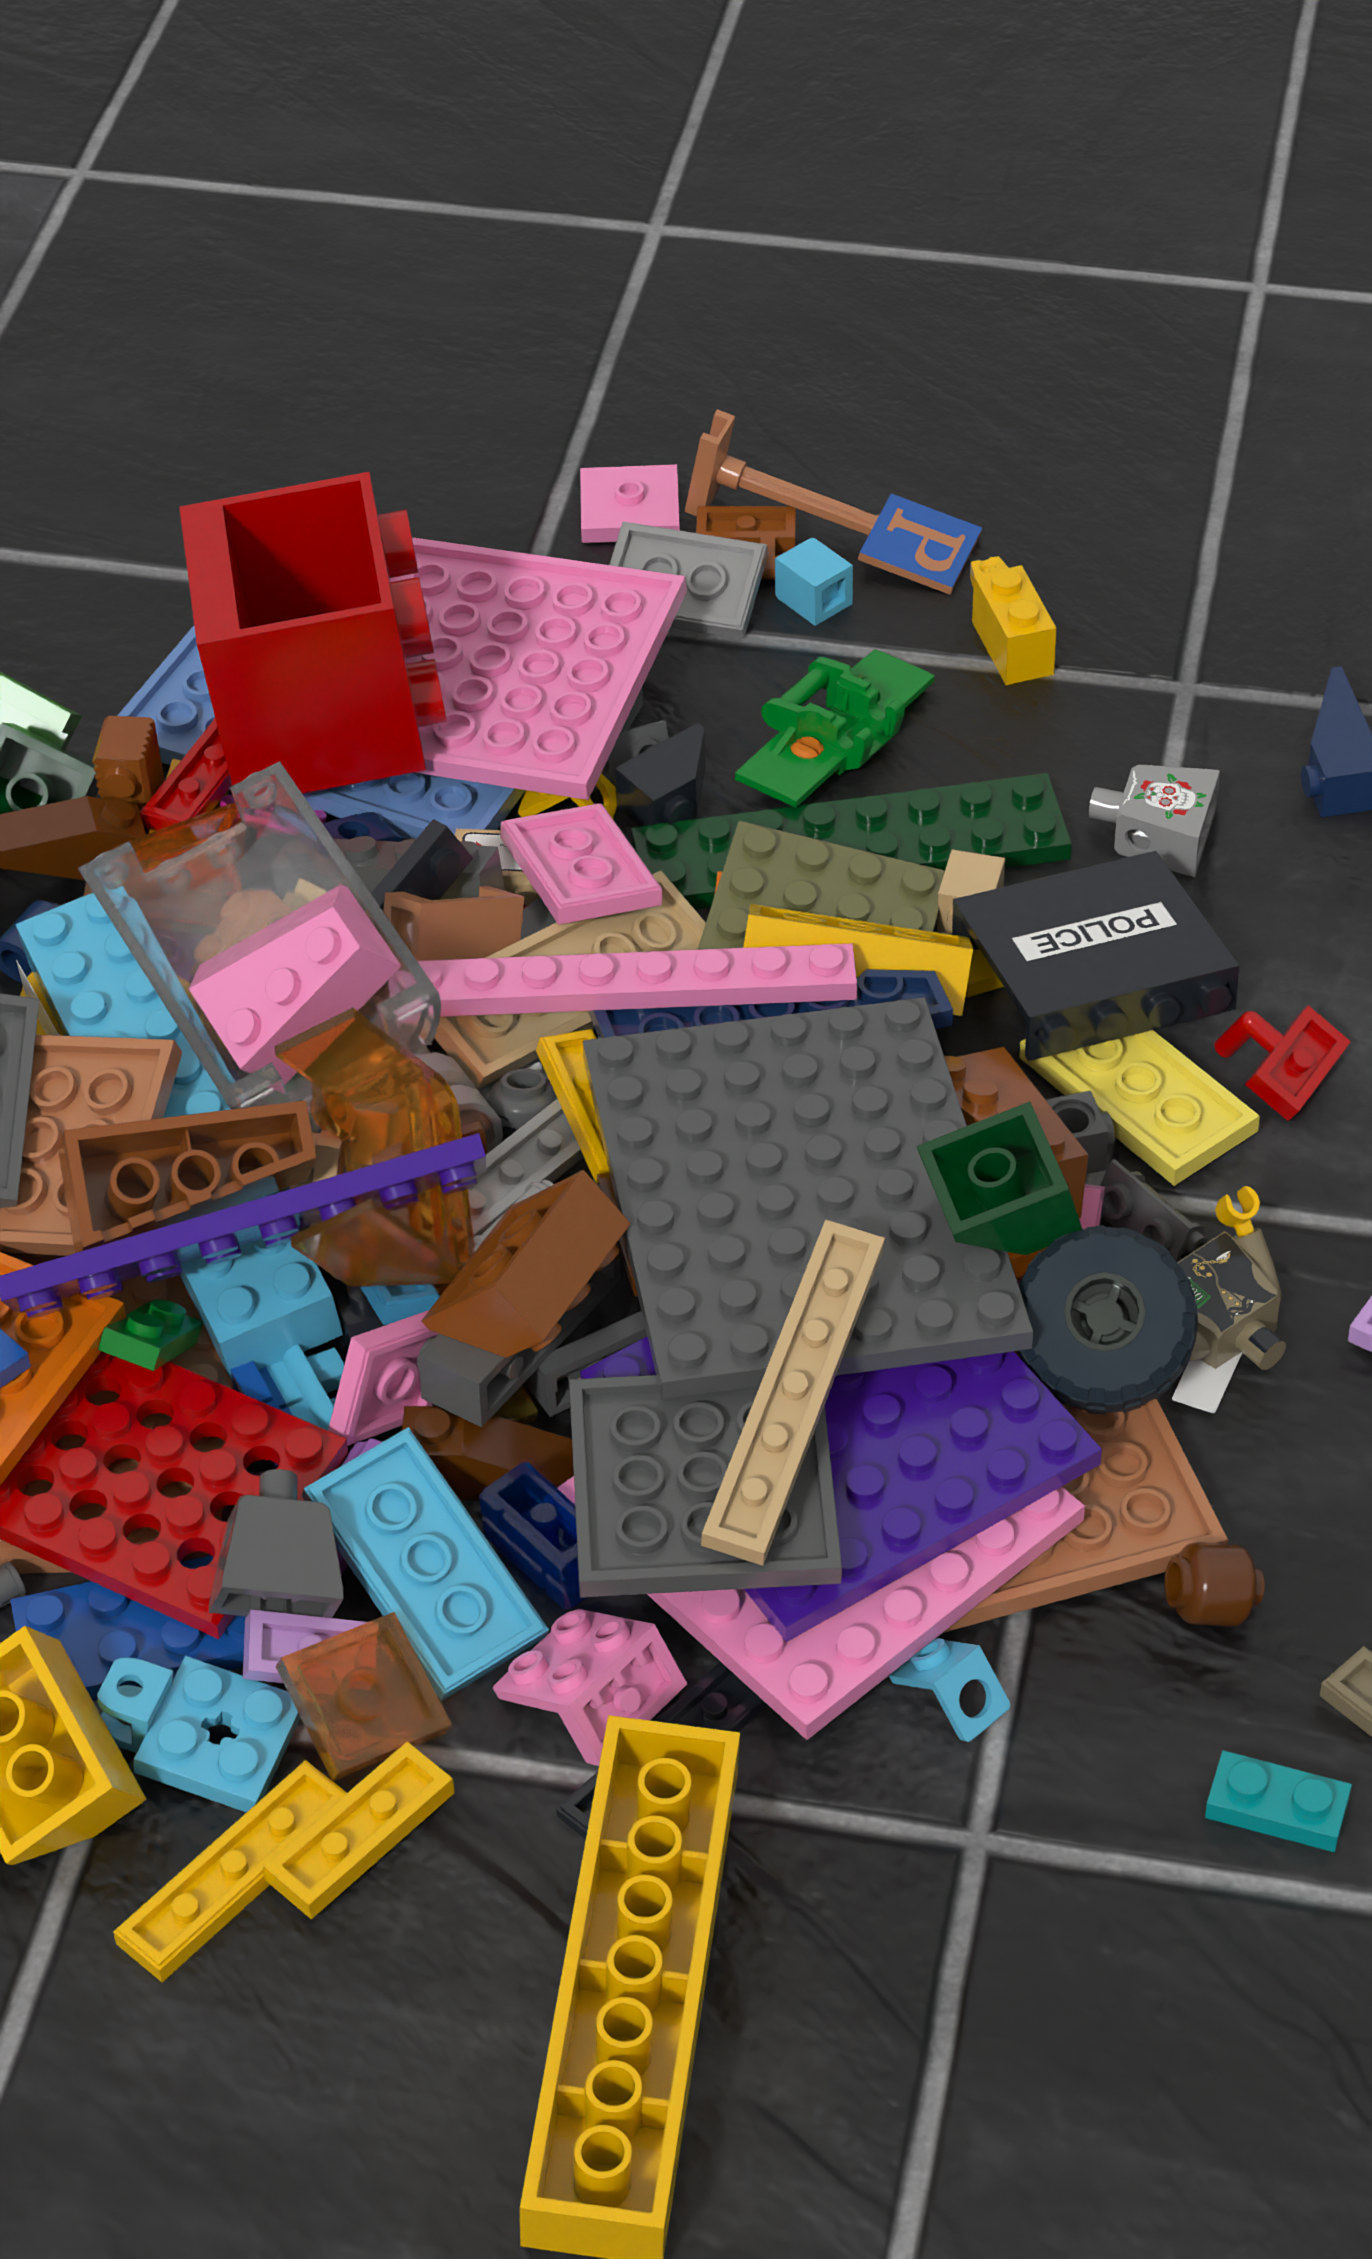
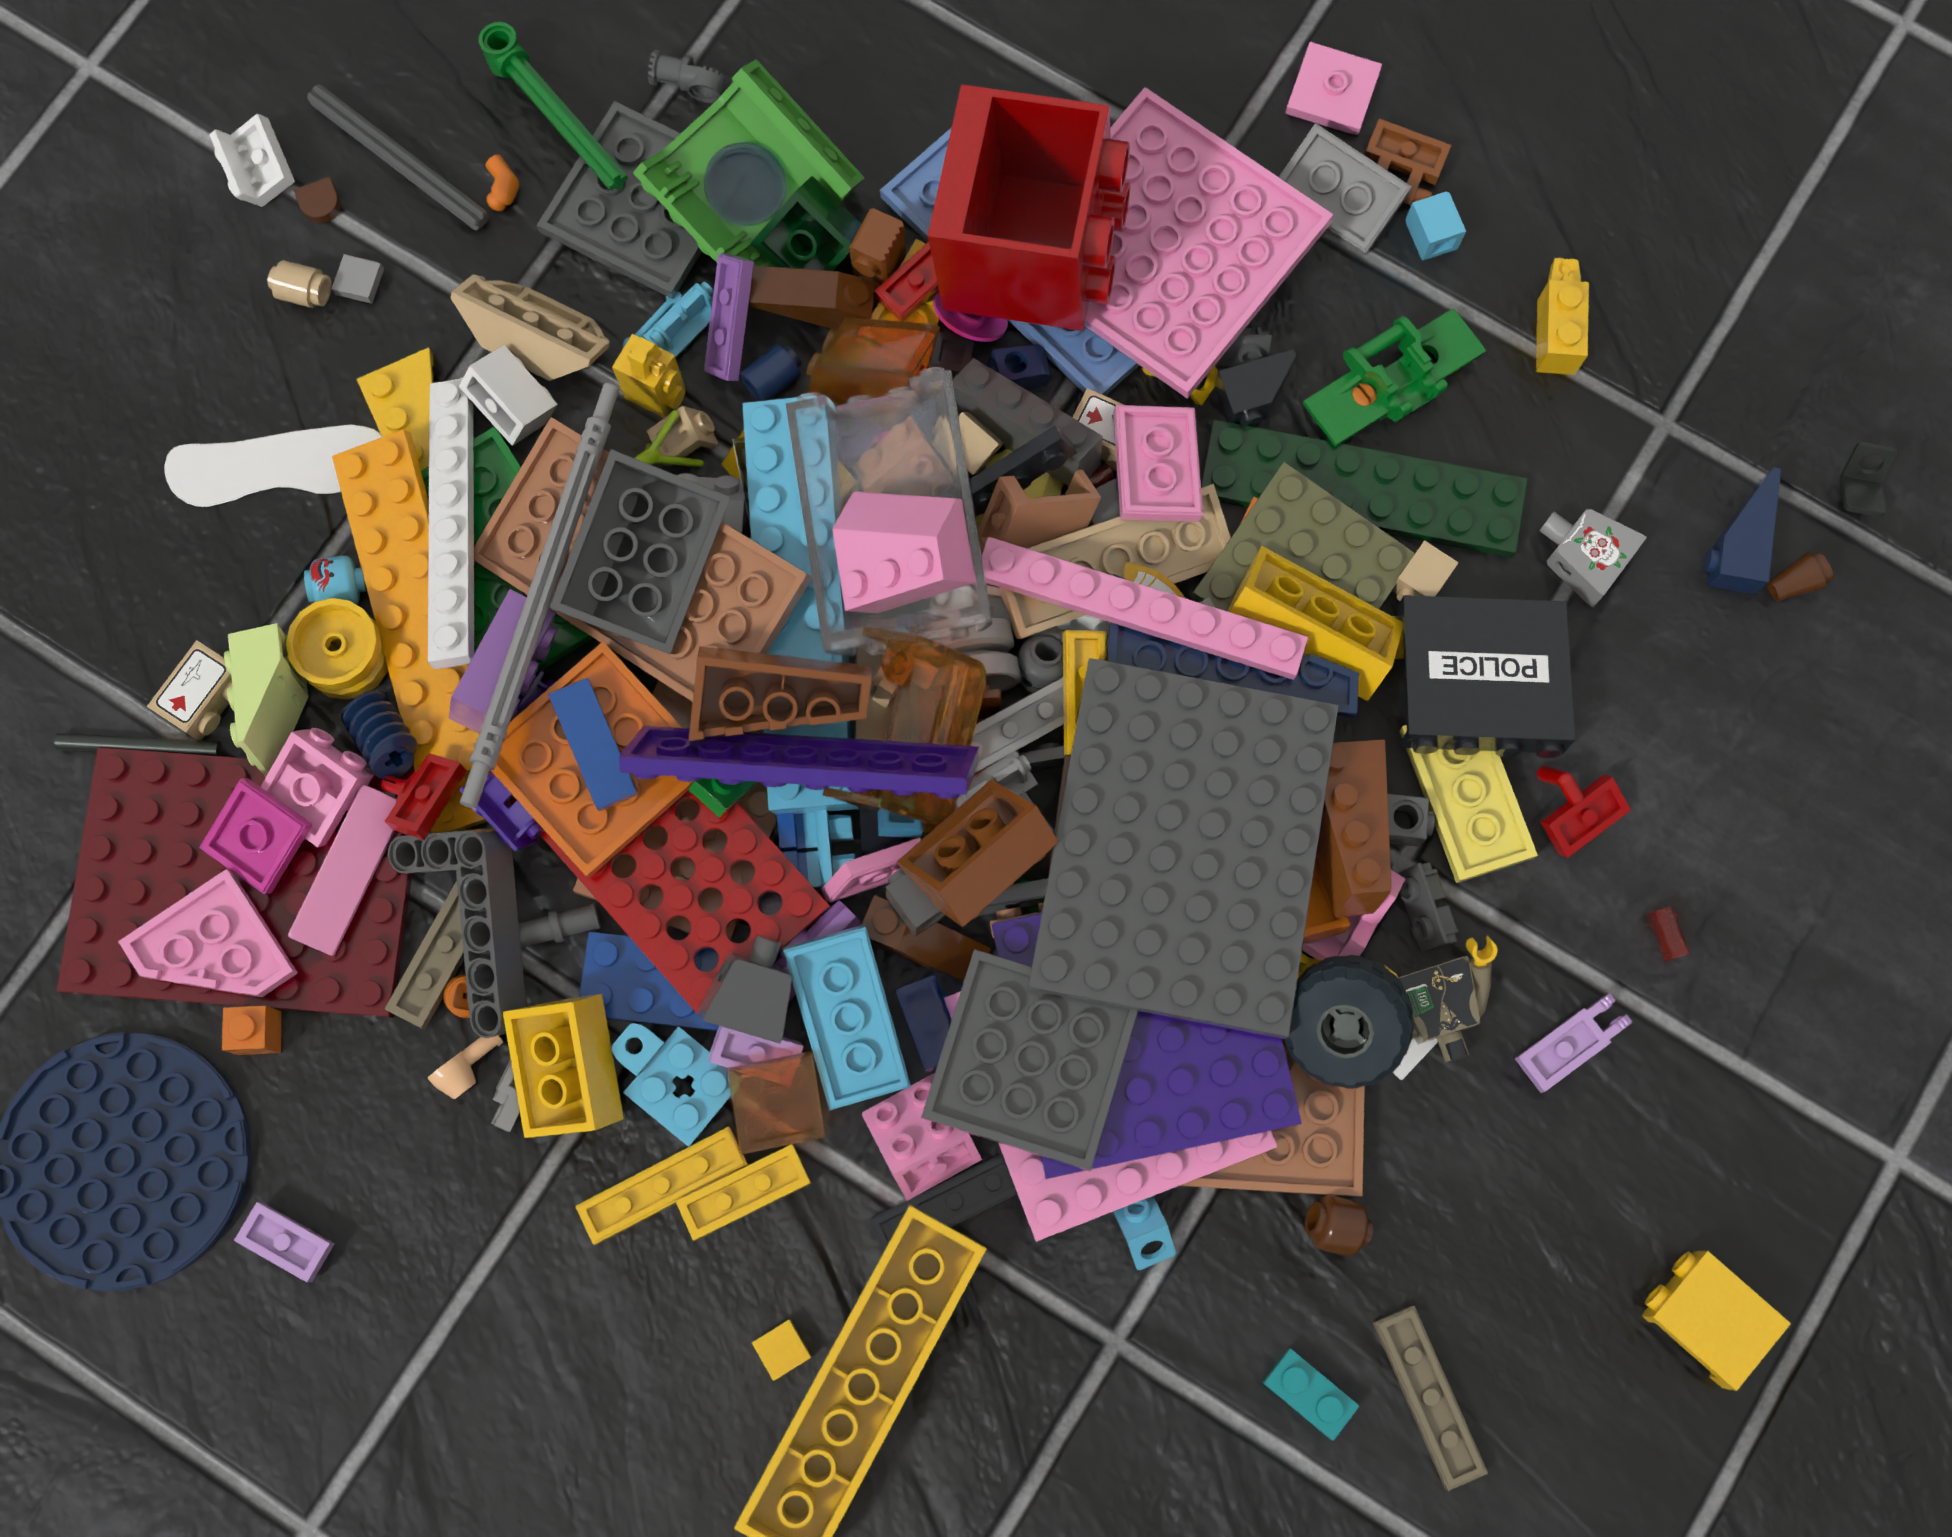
camera: 20 degrees right, 30 degrees up
nougat piece [685,409,982,595] -> none
tan plate [701,1219,885,1566] -> none
dark green slope [916,1101,1083,1255] -> none
none -> yellow tile [752,1319,812,1381]

